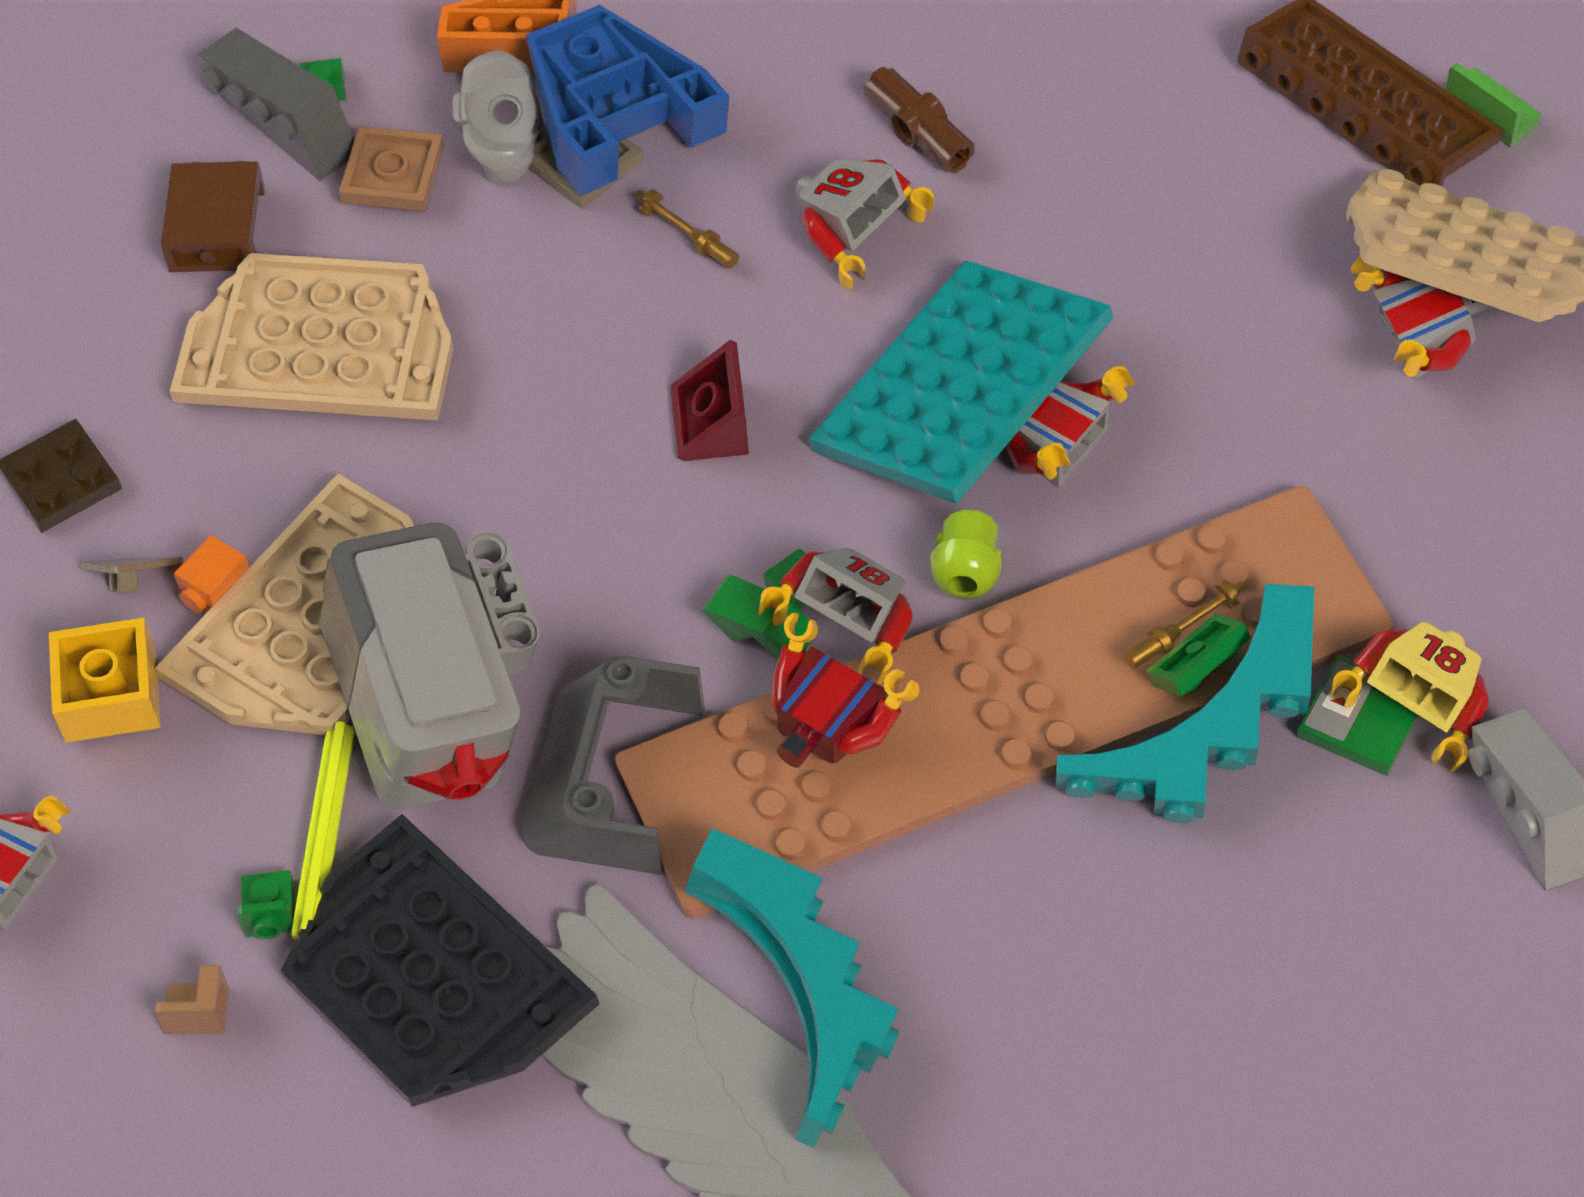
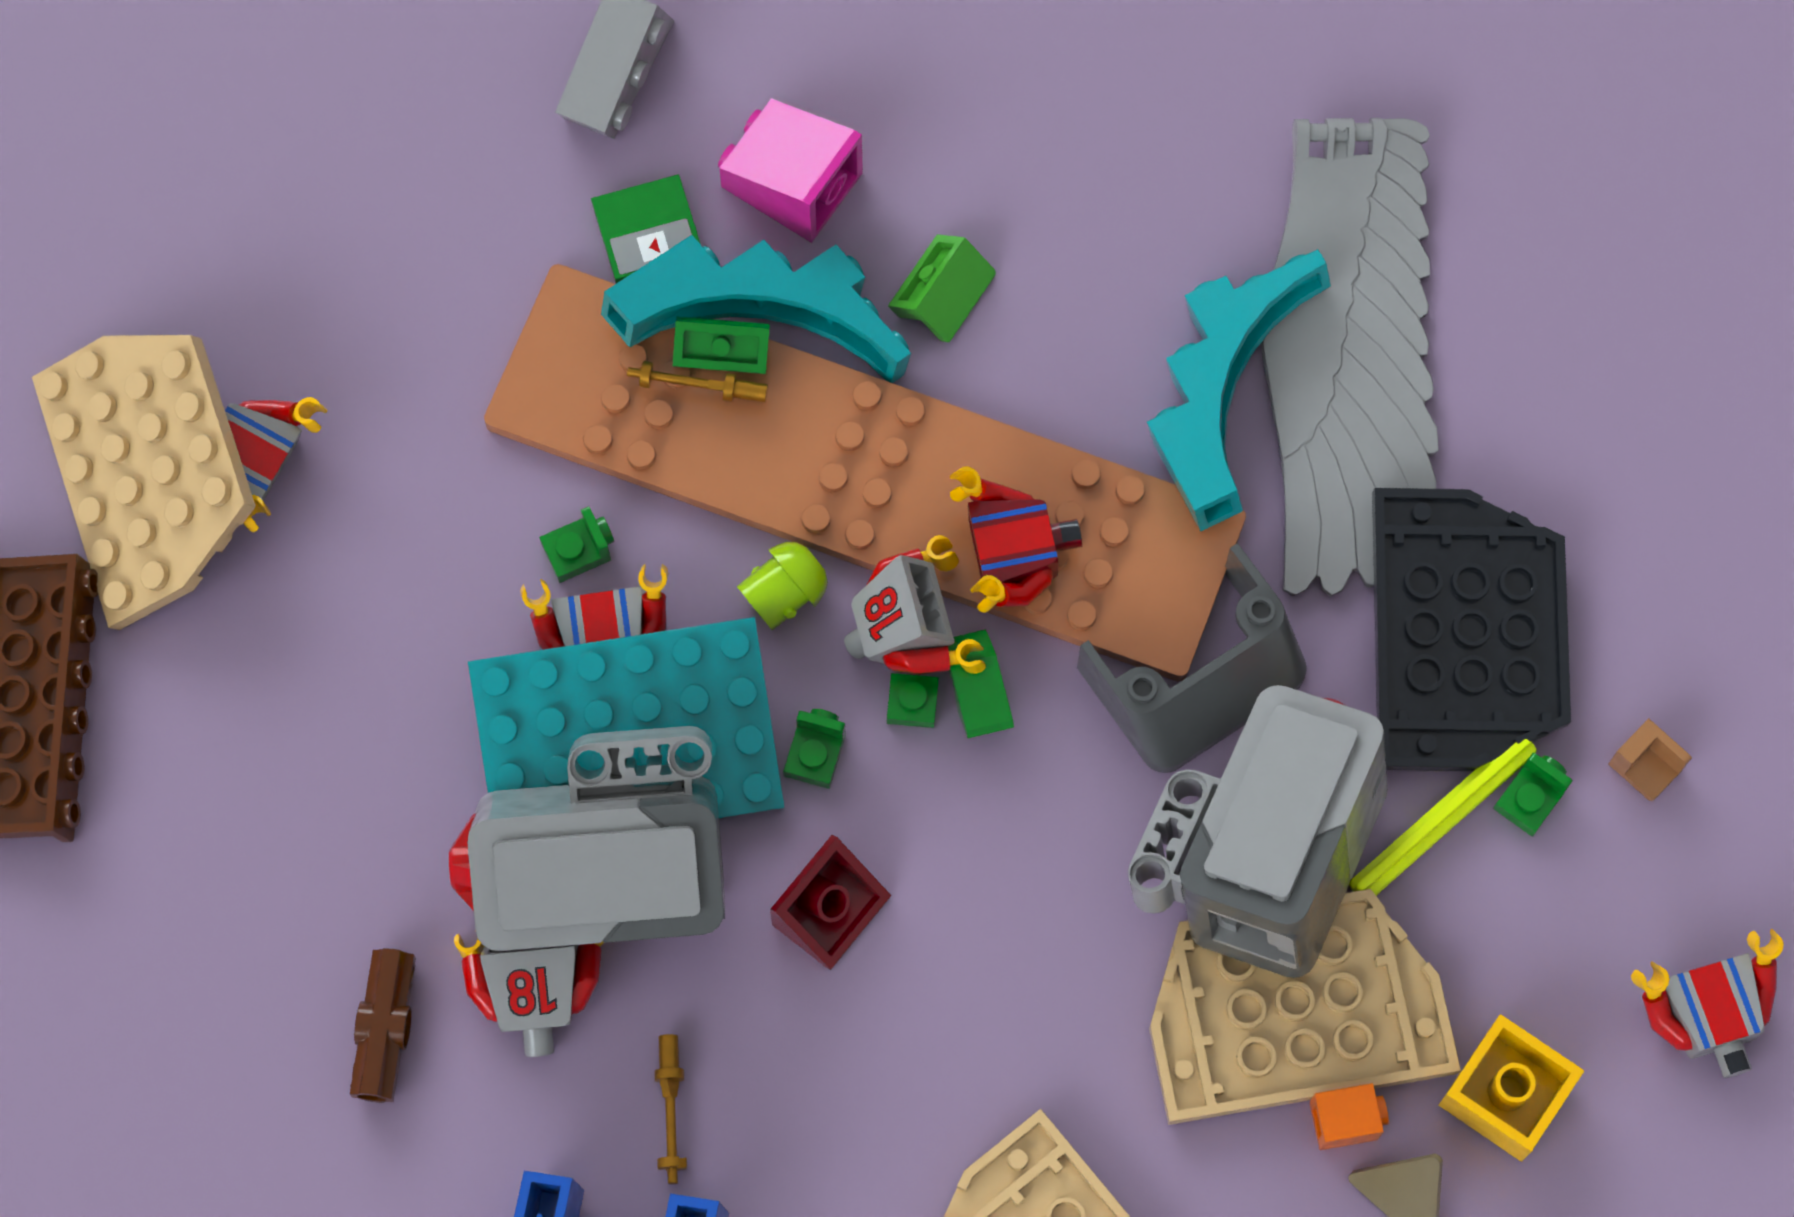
camera: 140 degrees left, 15 degrees up
torso [1329,622,1489,773] -> none
none -> light grey piece [449,726,725,951]
none -> green bracket [539,506,615,583]
none -> slope [718,98,863,243]
none -> green bracket [783,709,846,789]
none -> bright green panel [888,234,996,342]

